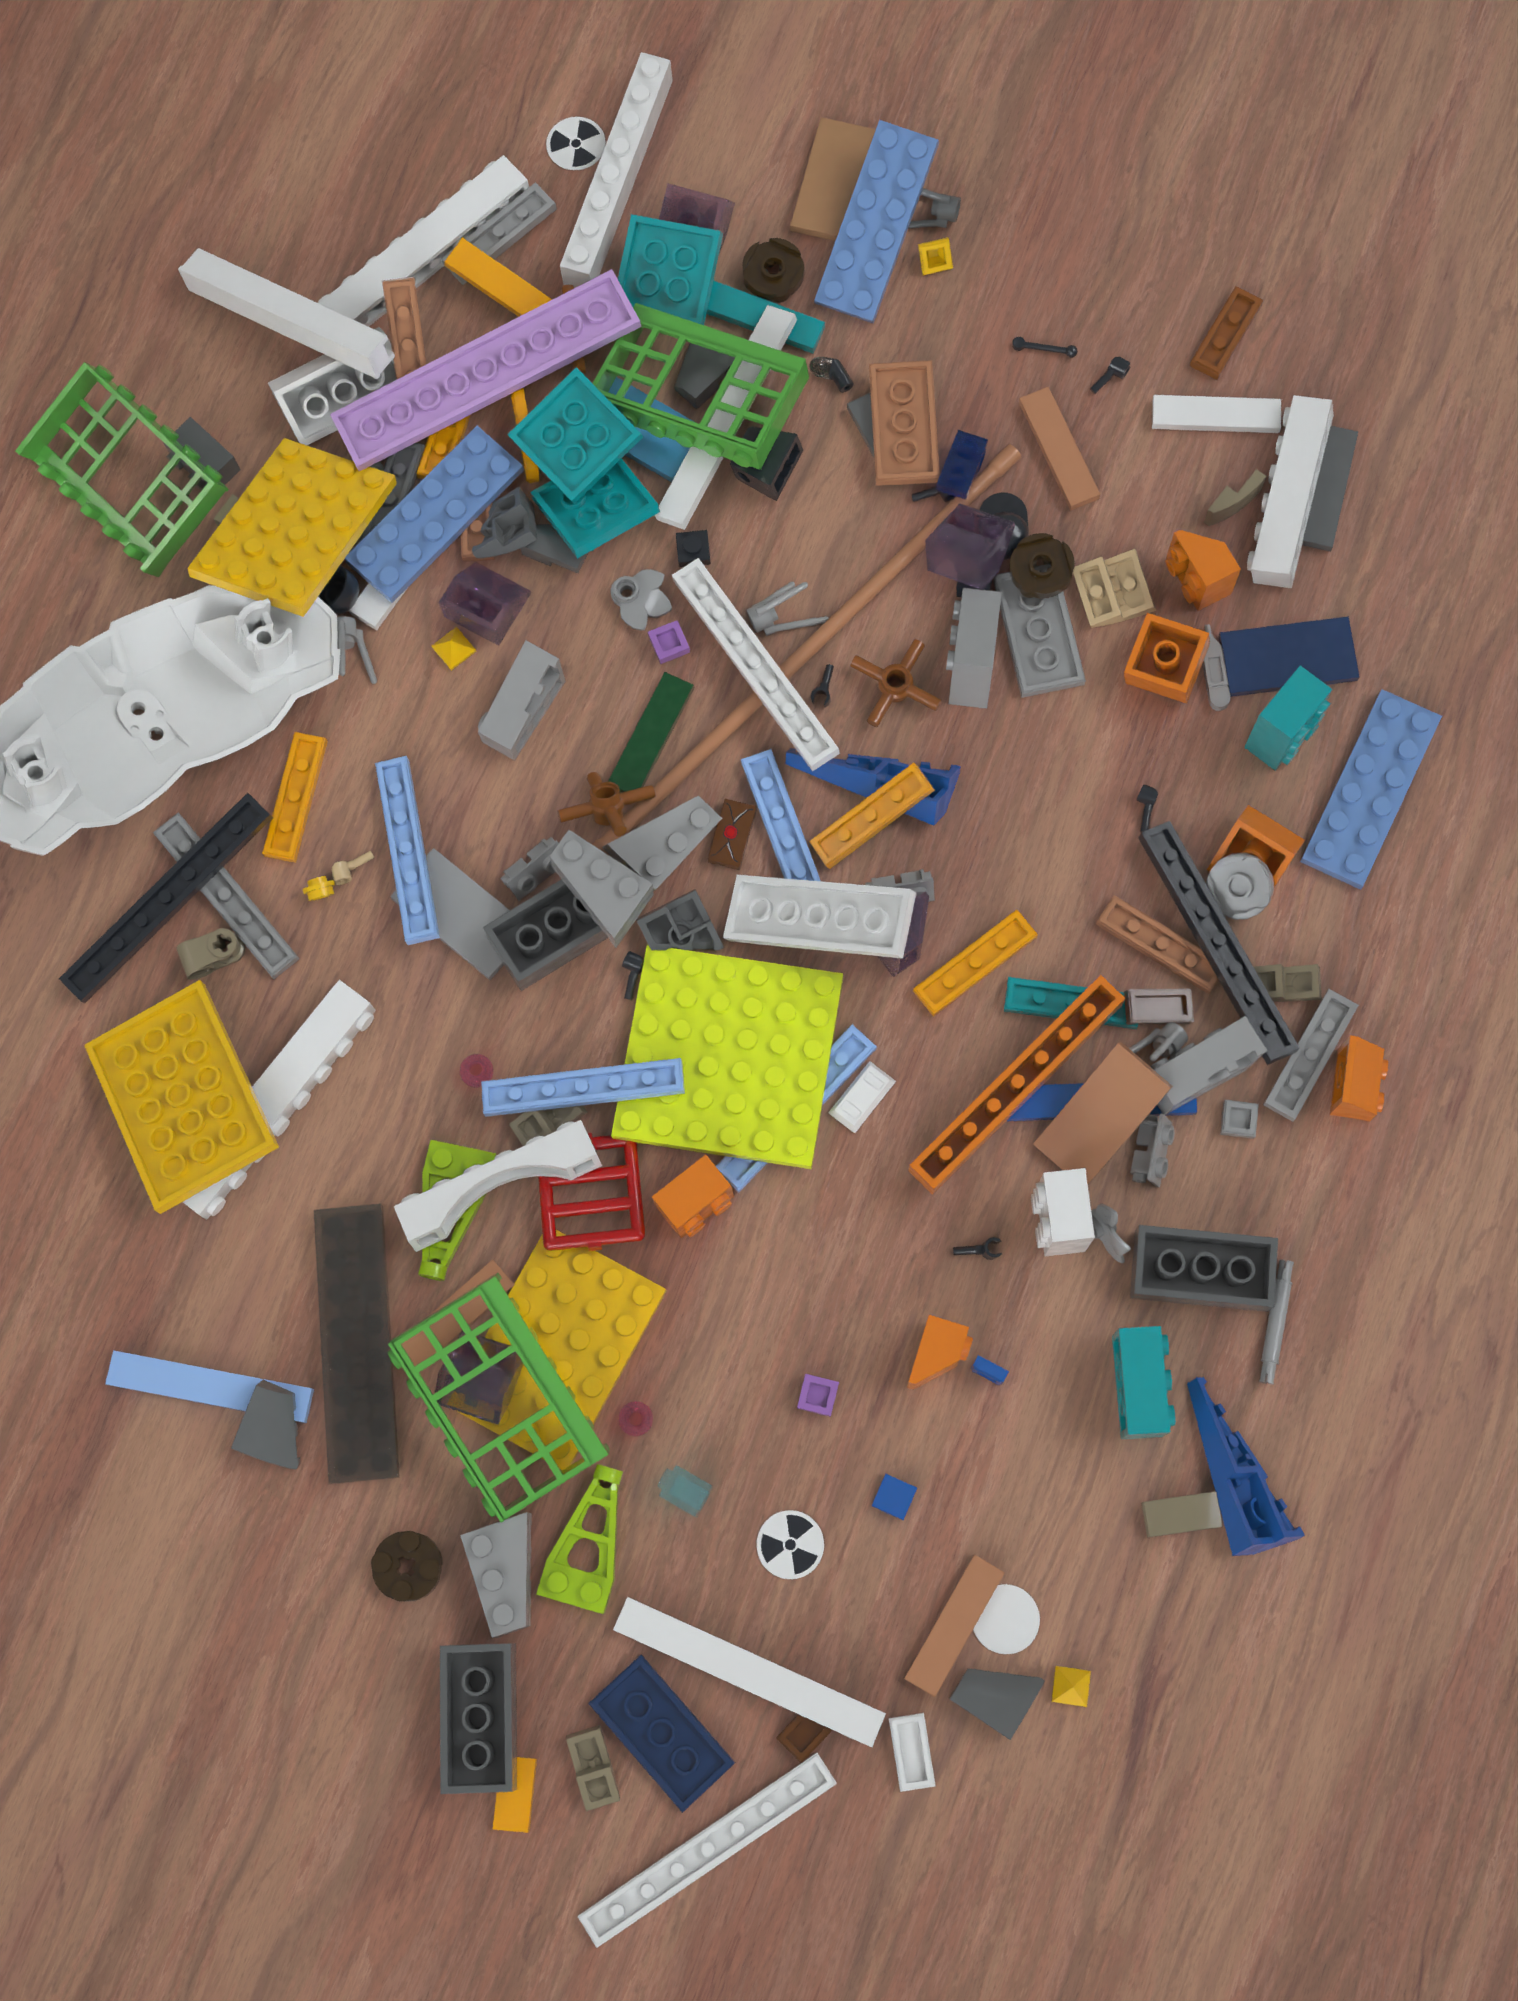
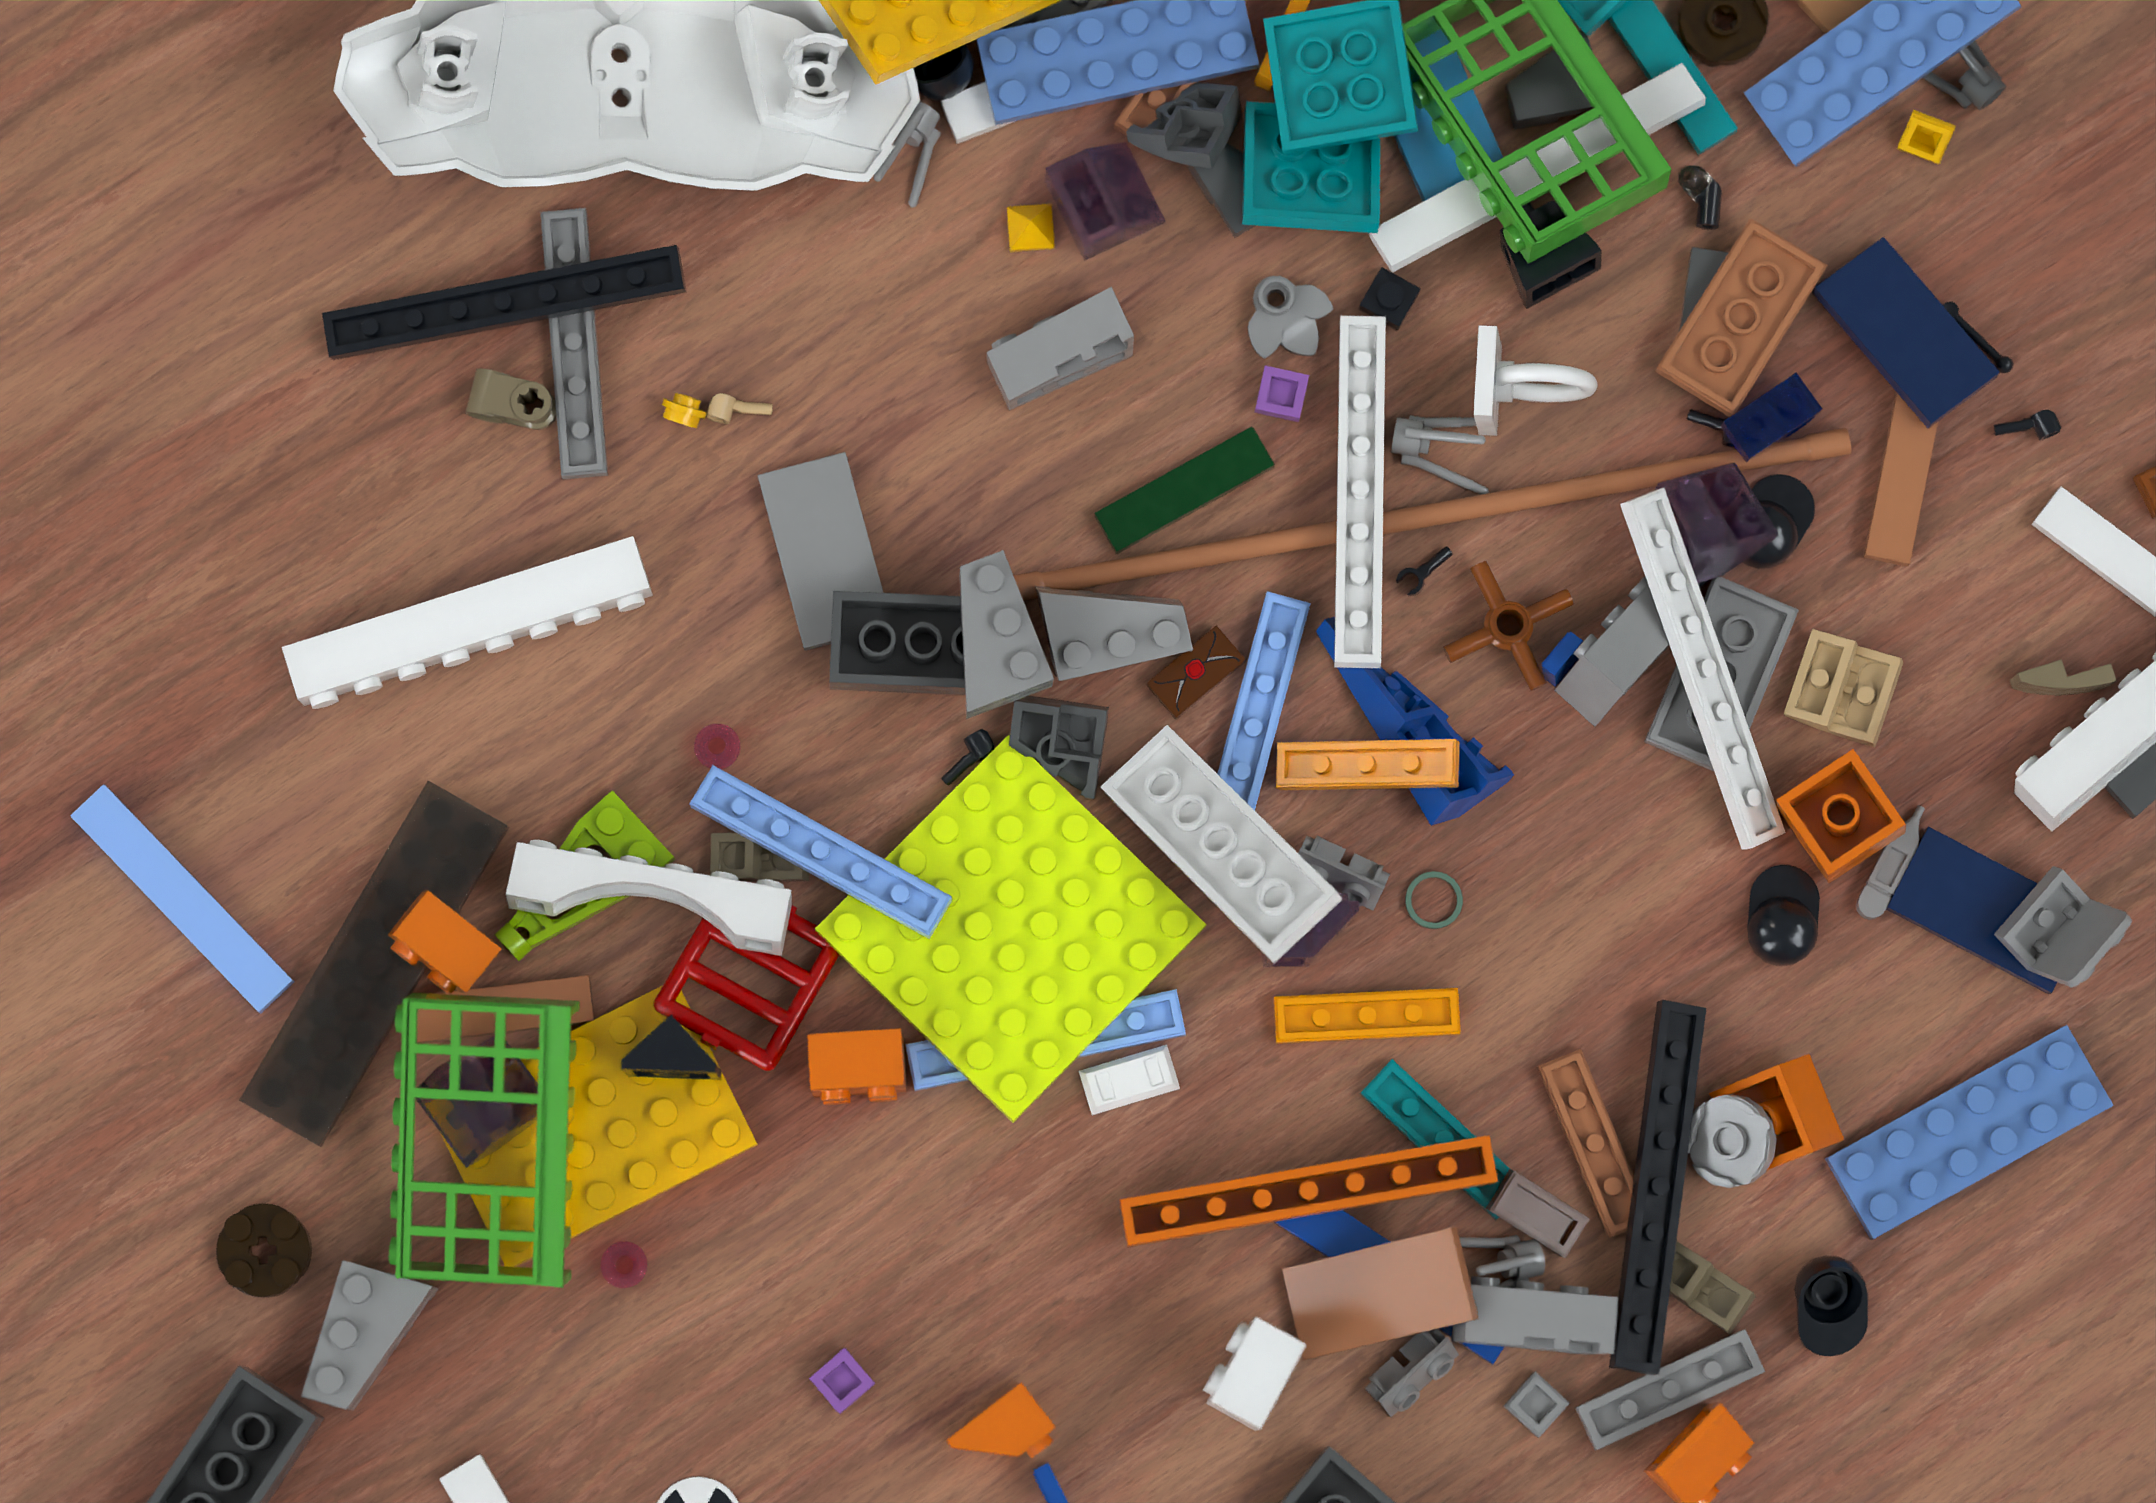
camera: 25 degrees right, 5 degrees up
yellow plate [84,980,279,1214] -> none
dark grey slope [231,1380,300,1470] -> none
light orange tile [262,732,328,863] -> none
light blue tile [375,756,440,945] -> none
light grey hinge [500,837,559,901] -> none
lime plate [536,1464,623,1614] -> none
dark orange bar [557,772,656,837] -> none
clear light blue brick [657,1465,714,1518] -> none
black hand [953,1237,1002,1260] -> none
dark brown plate [1009,533,1075,599] -> none
light grey plate [1091,1204,1131,1263] -> none
black hand [1136,784,1158,832] -> none
orange slope [1165,530,1241,611] -> none
teal brick [1244,665,1333,771] -> none
none -> orange brick [387,890,501,994]
none -> black slope [621,1015,722,1080]
none -> sand green piece [1405,871,1463,929]
none -> white tile [1474,326,1598,436]
none -> blue tile [1542,631,1583,687]
none -> white tile [1620,488,1786,850]
none -> black cap [1747,865,1820,966]
none -> black cap [1794,1256,1868,1356]
none -> dark blue tile [1812,237,2000,429]
none -> light grey bracket [1994,866,2132,987]

